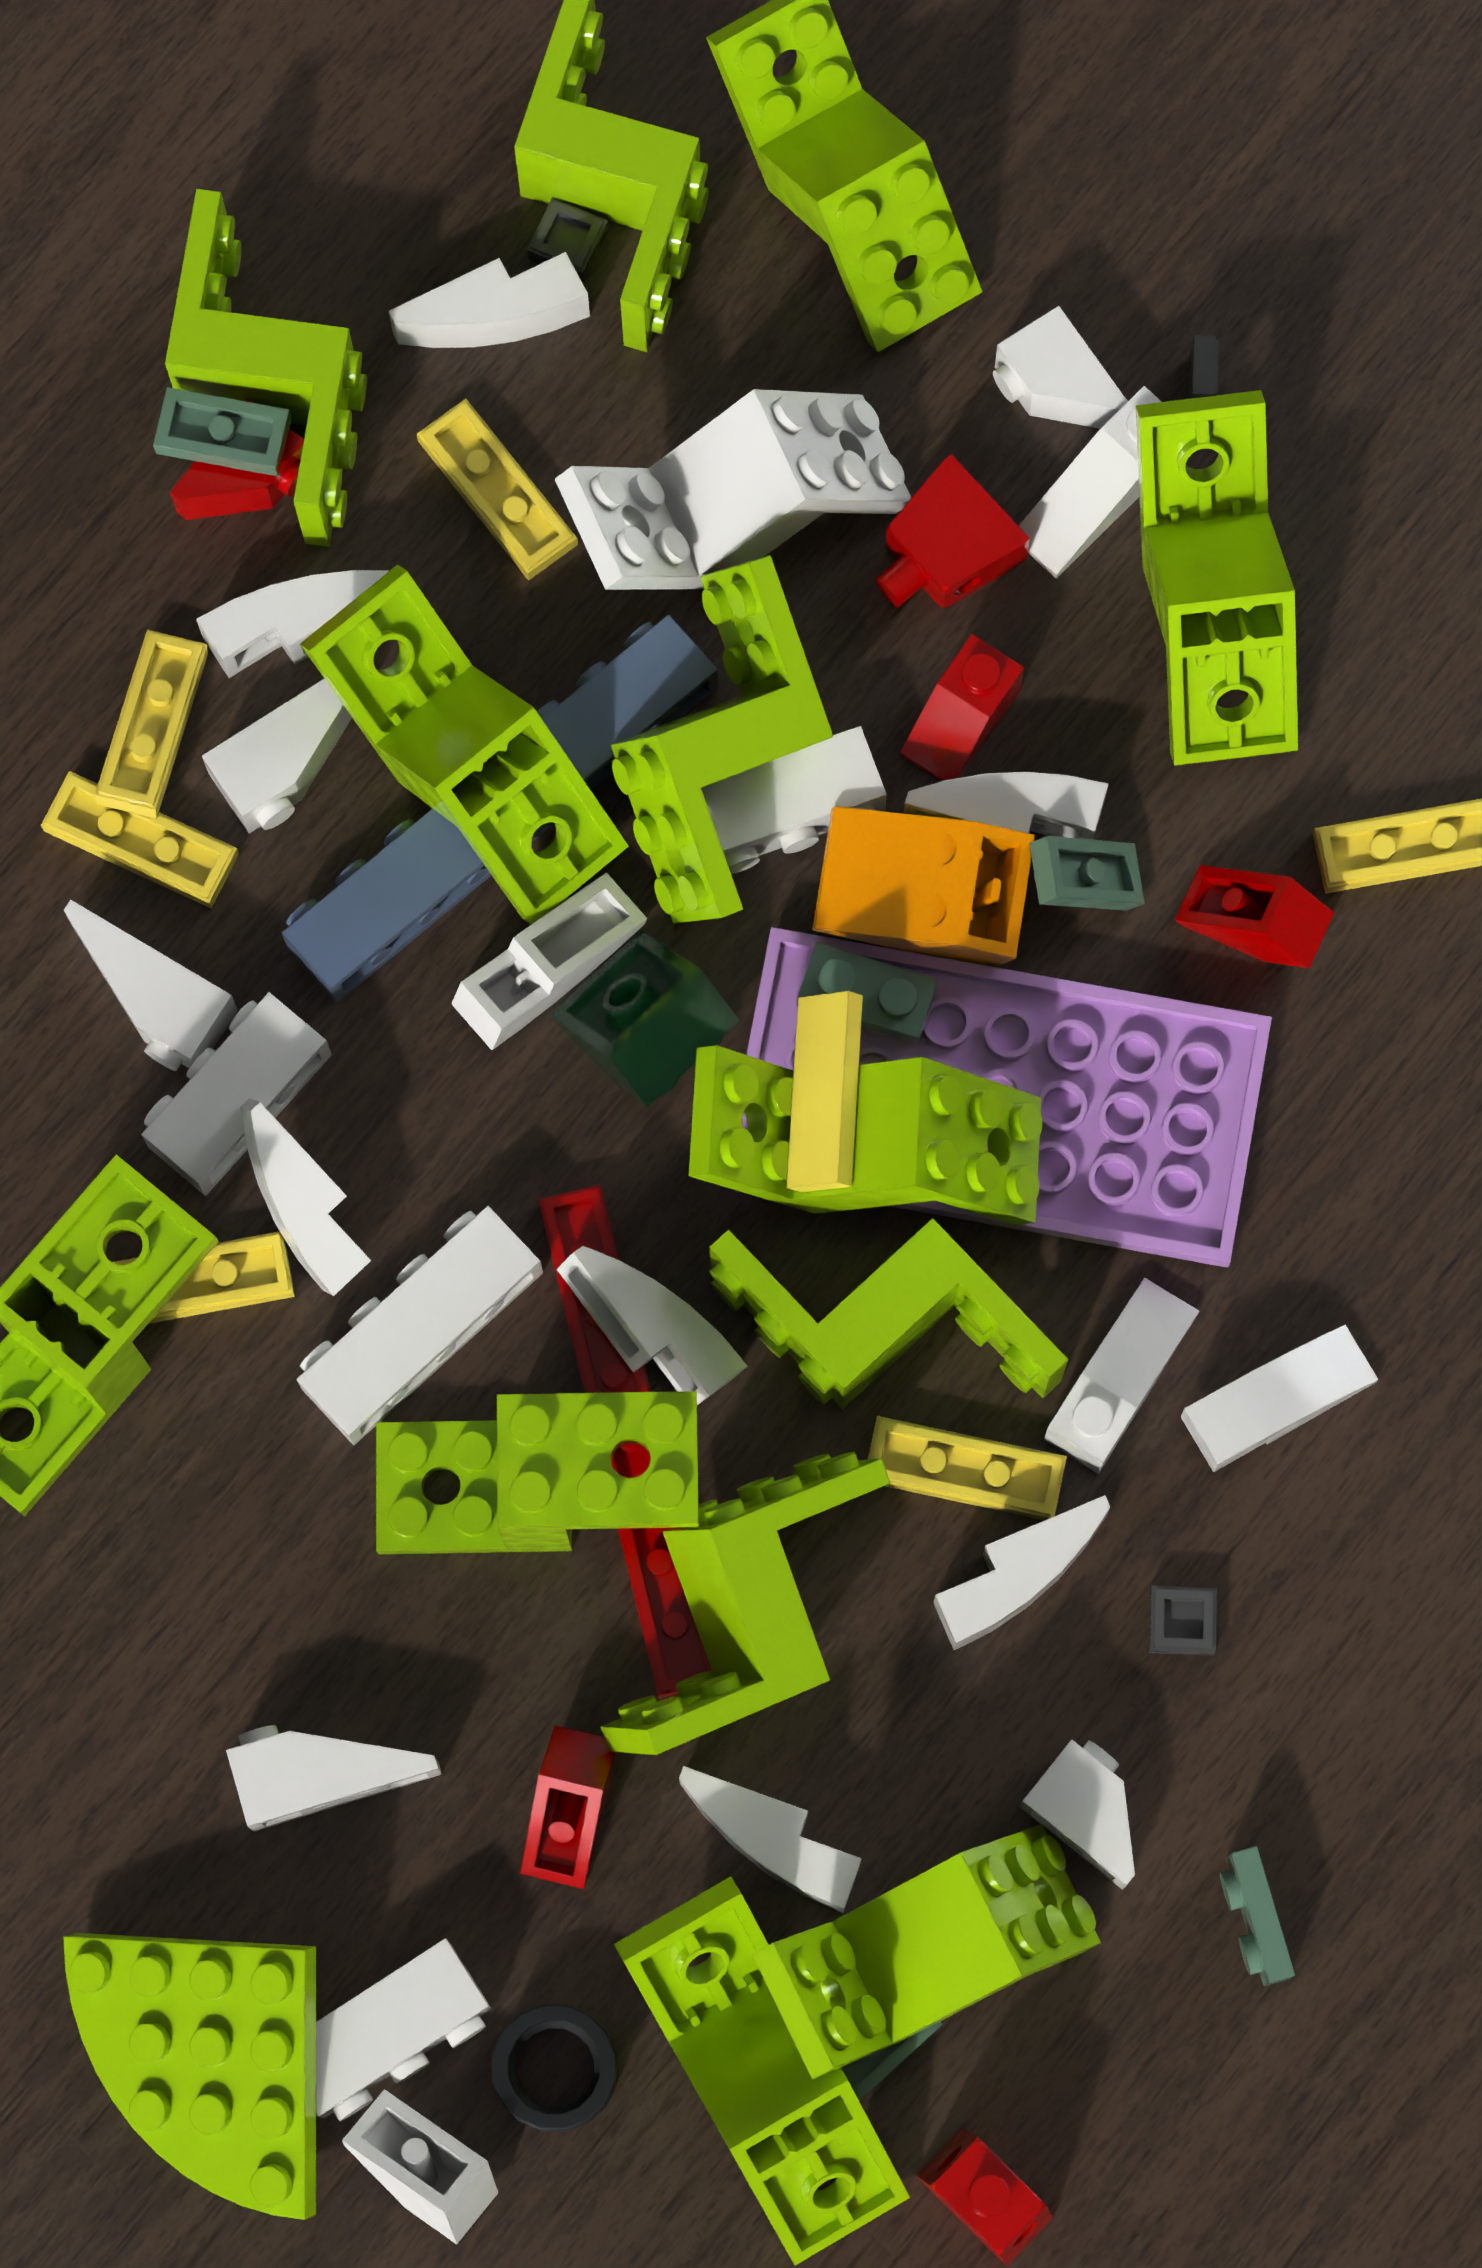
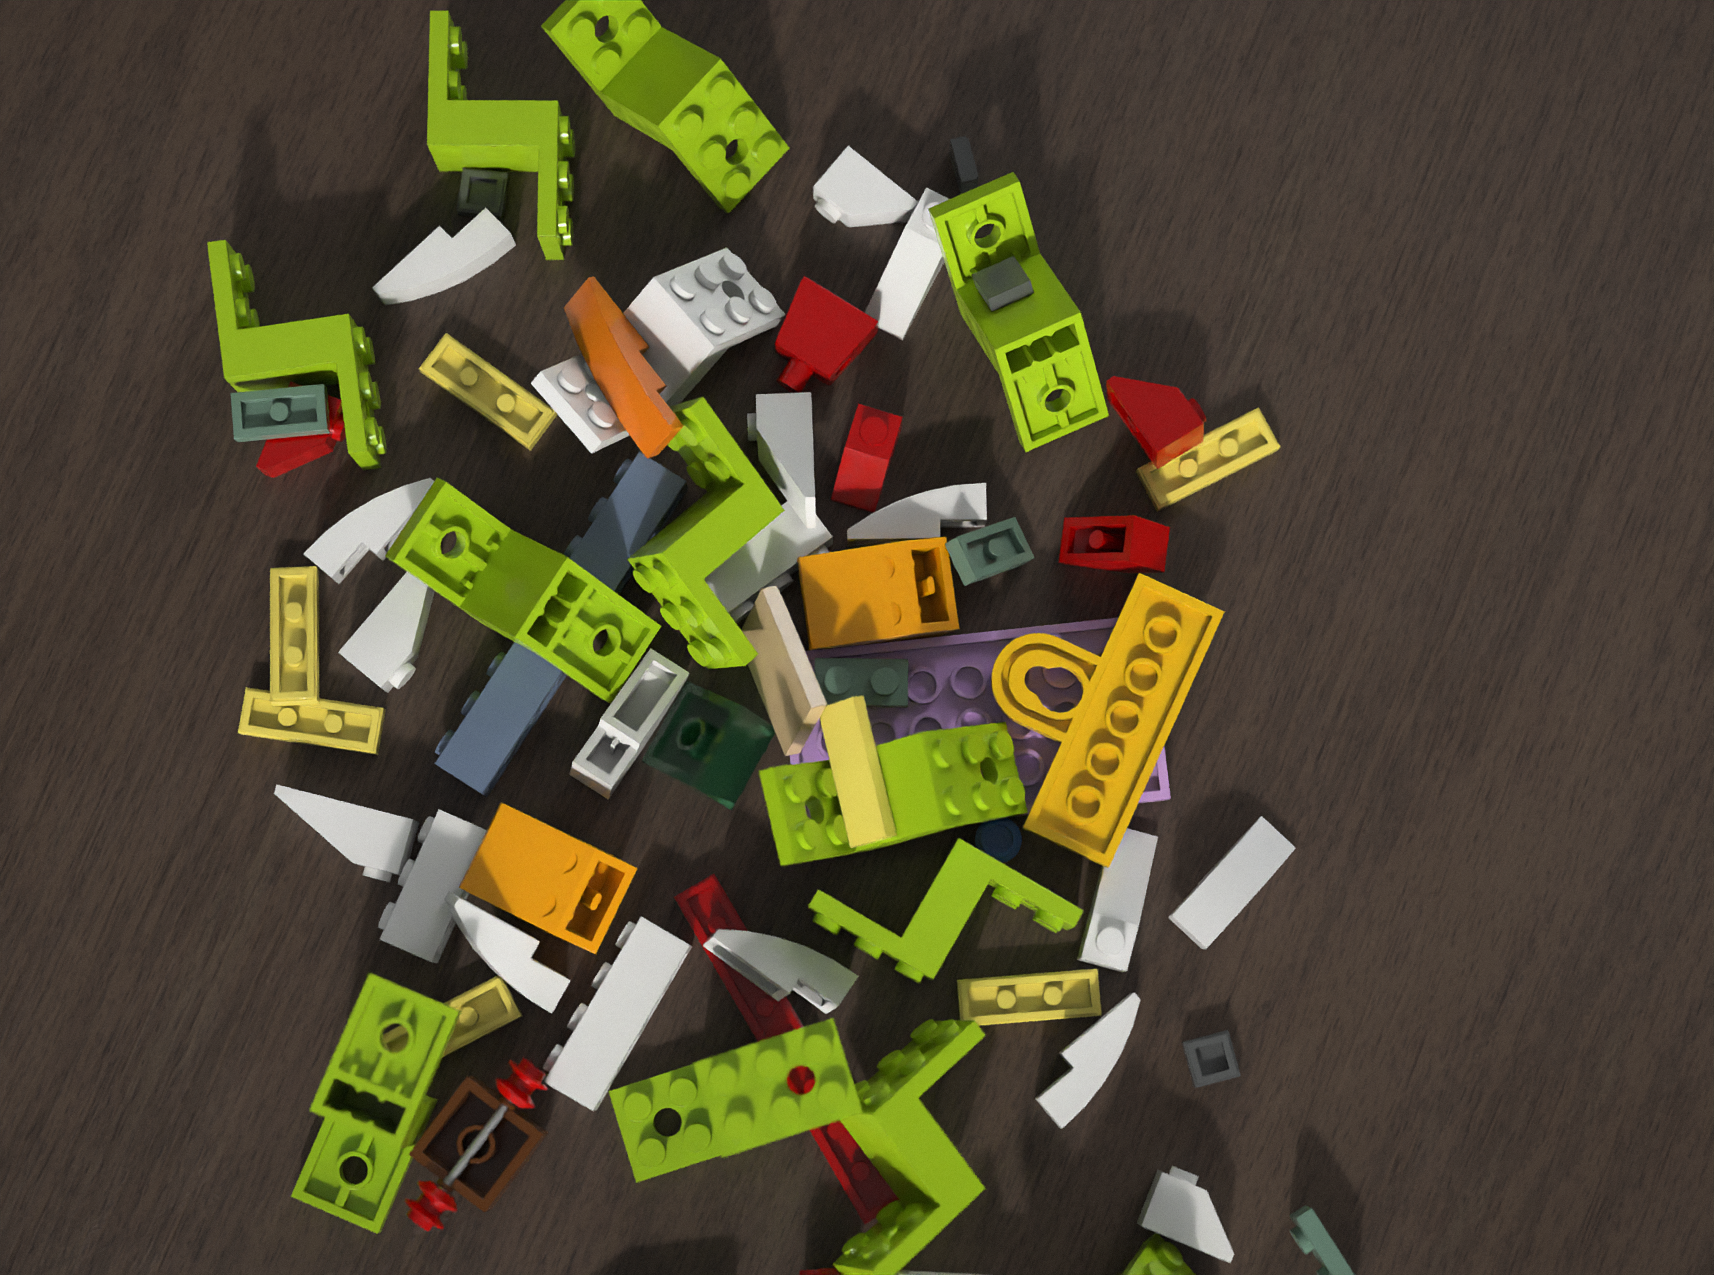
camera: 20 degrees left, 5 degrees up
none -> reddish brown brick [404,1058,549,1231]
none -> light orange slope [459,802,638,954]
none -> orange slope [564,276,684,459]
none -> tan tile [741,586,827,756]
none -> white slope [747,392,816,528]
none -> dark grey tile [972,256,1034,311]
none -> blue plate [975,818,1022,863]
none -> yellow plate [991,573,1224,868]
none -> red slope [1106,376,1206,469]

